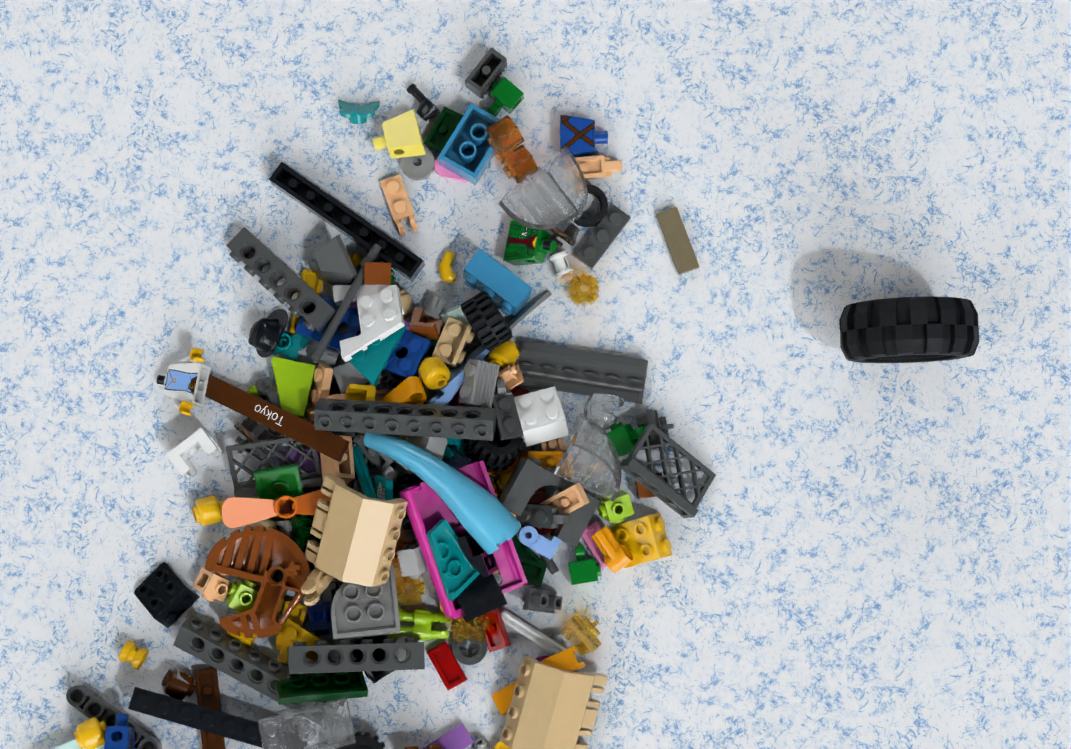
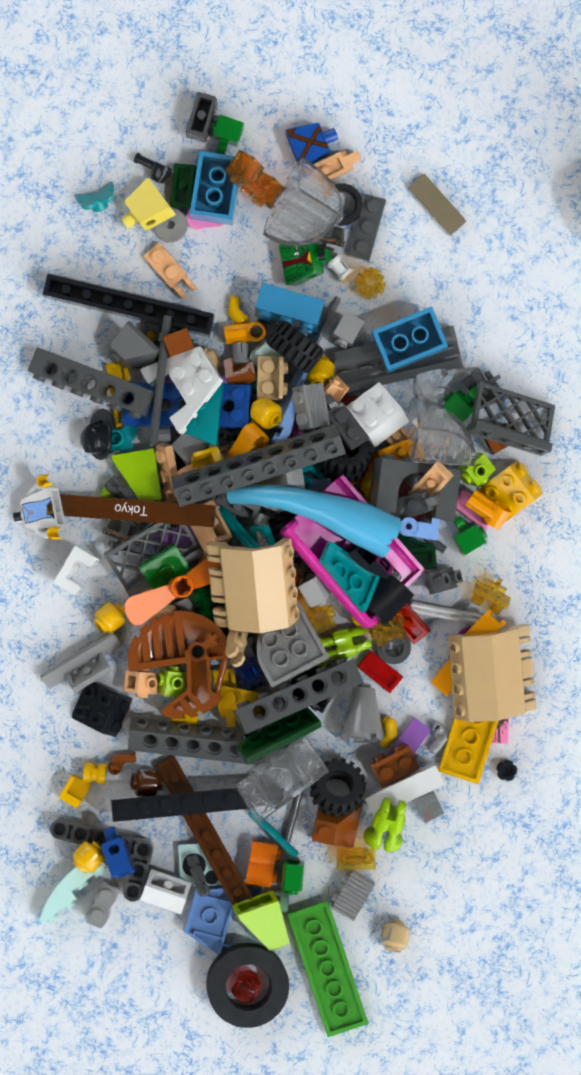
camera: 25 degrees left, 5 degrees up
none -> light grey bracket [40,632,122,693]
none -> yellow panel [59,774,91,809]
none -> dark orange arm [108,752,136,775]
none -> light orange piece [224,320,267,344]
none -> light grey brick [333,311,365,349]
none -> light grey cone [341,684,384,743]
none -> dark azure brick [371,307,448,374]
none -> yellow arm [378,716,398,749]

